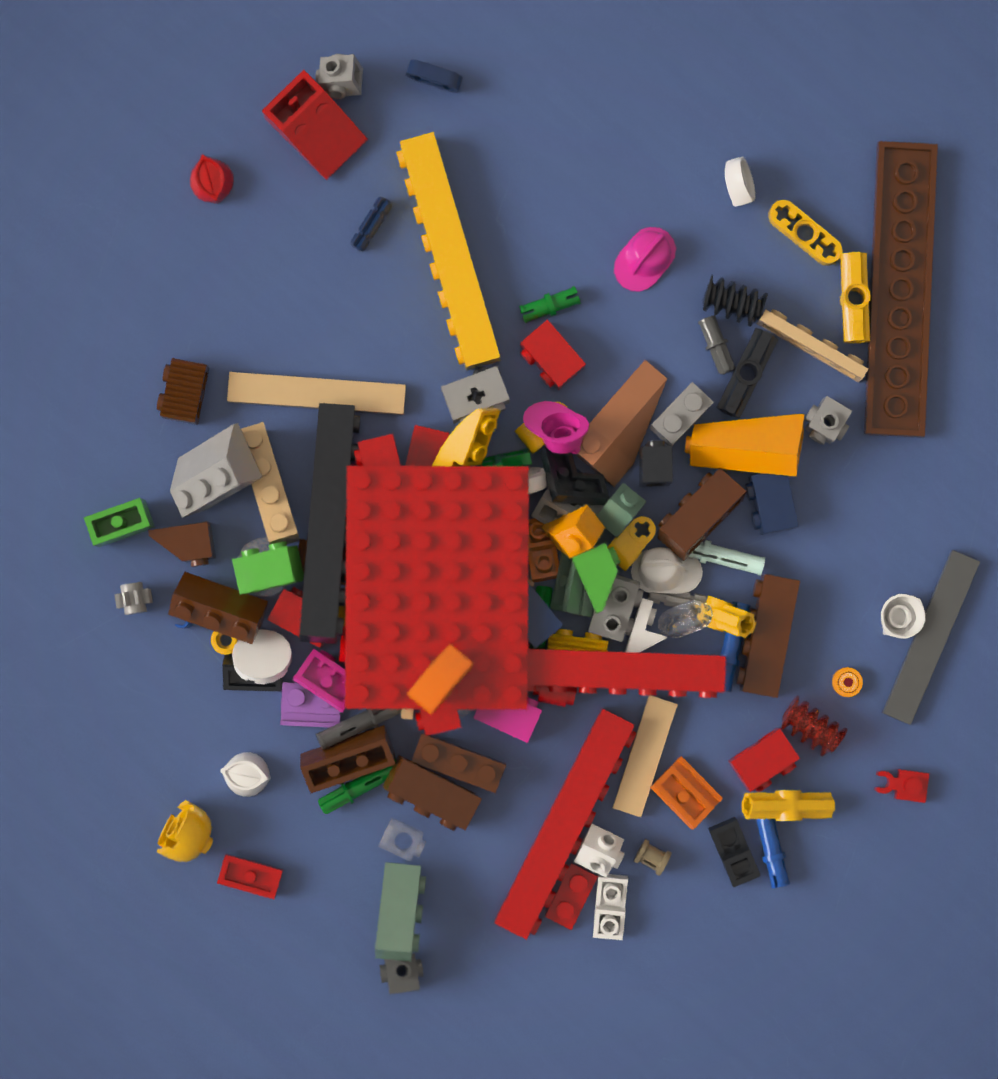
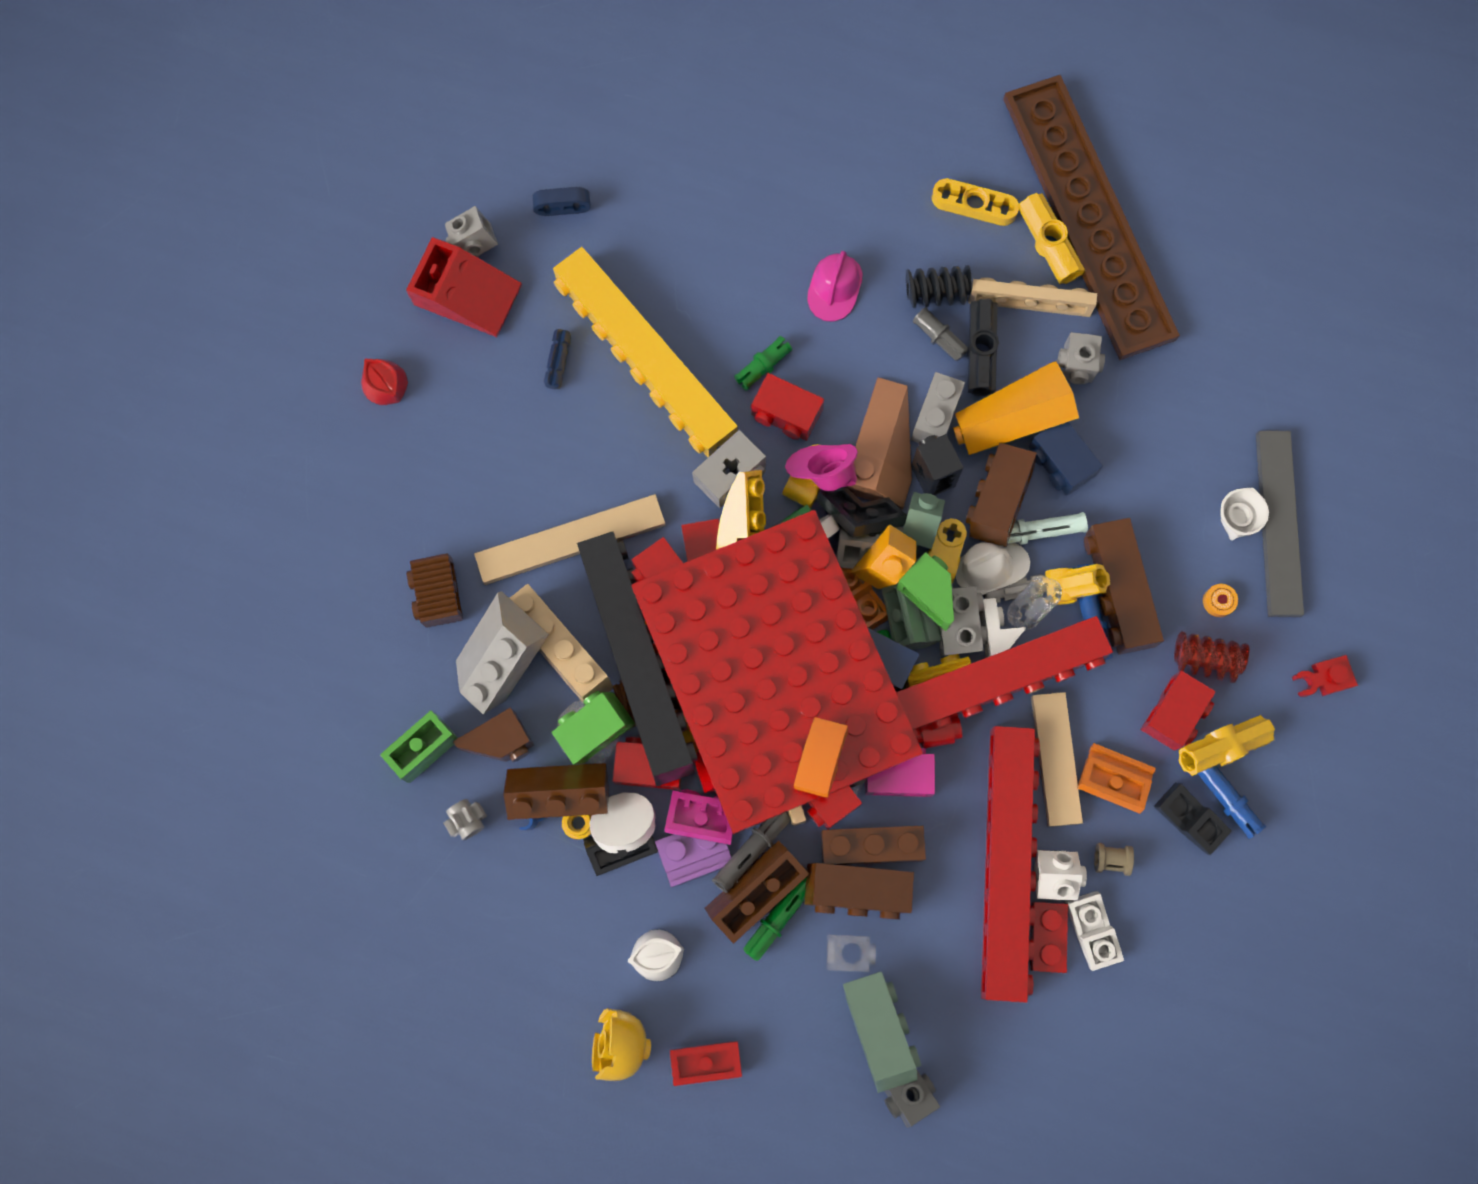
camera: 20 degrees left, 10 degrees down
white hat [725,156,756,207] -> none

